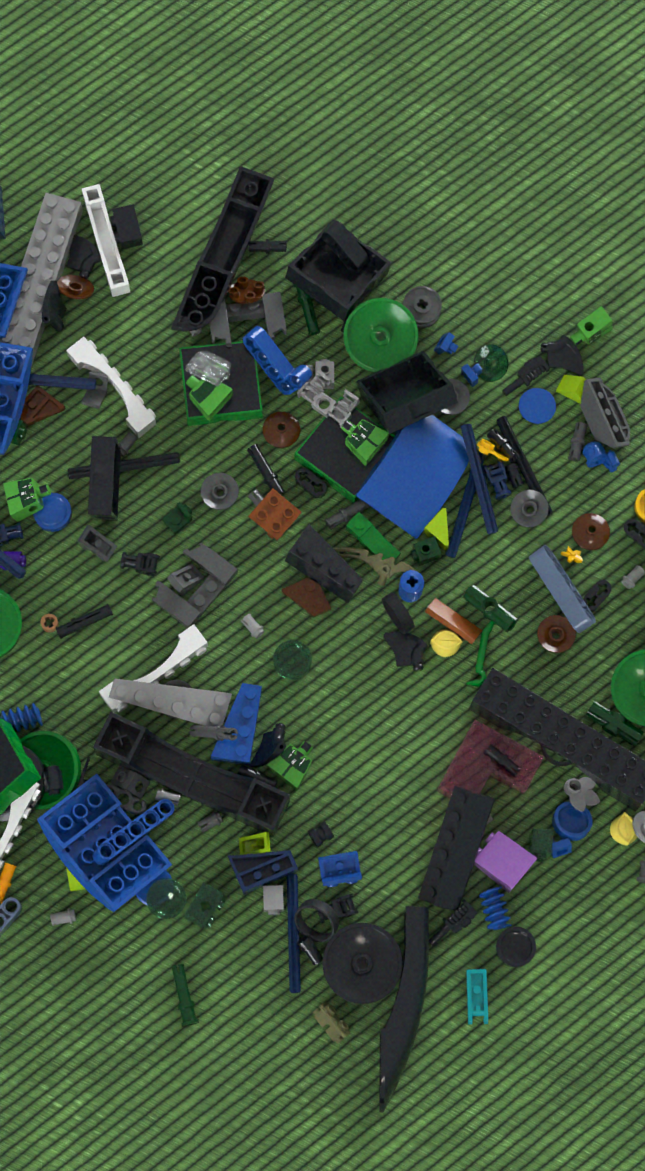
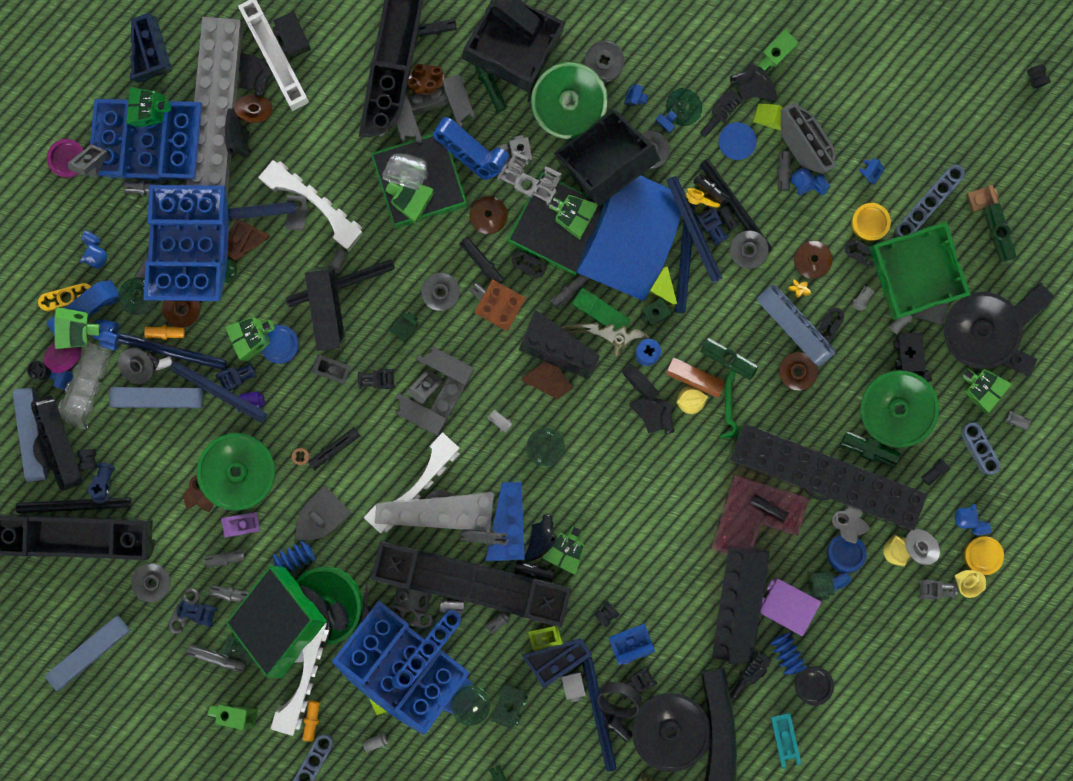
camera: 10 degrees left, 10 degrees up
none -> dark grey shield [296,486,352,540]

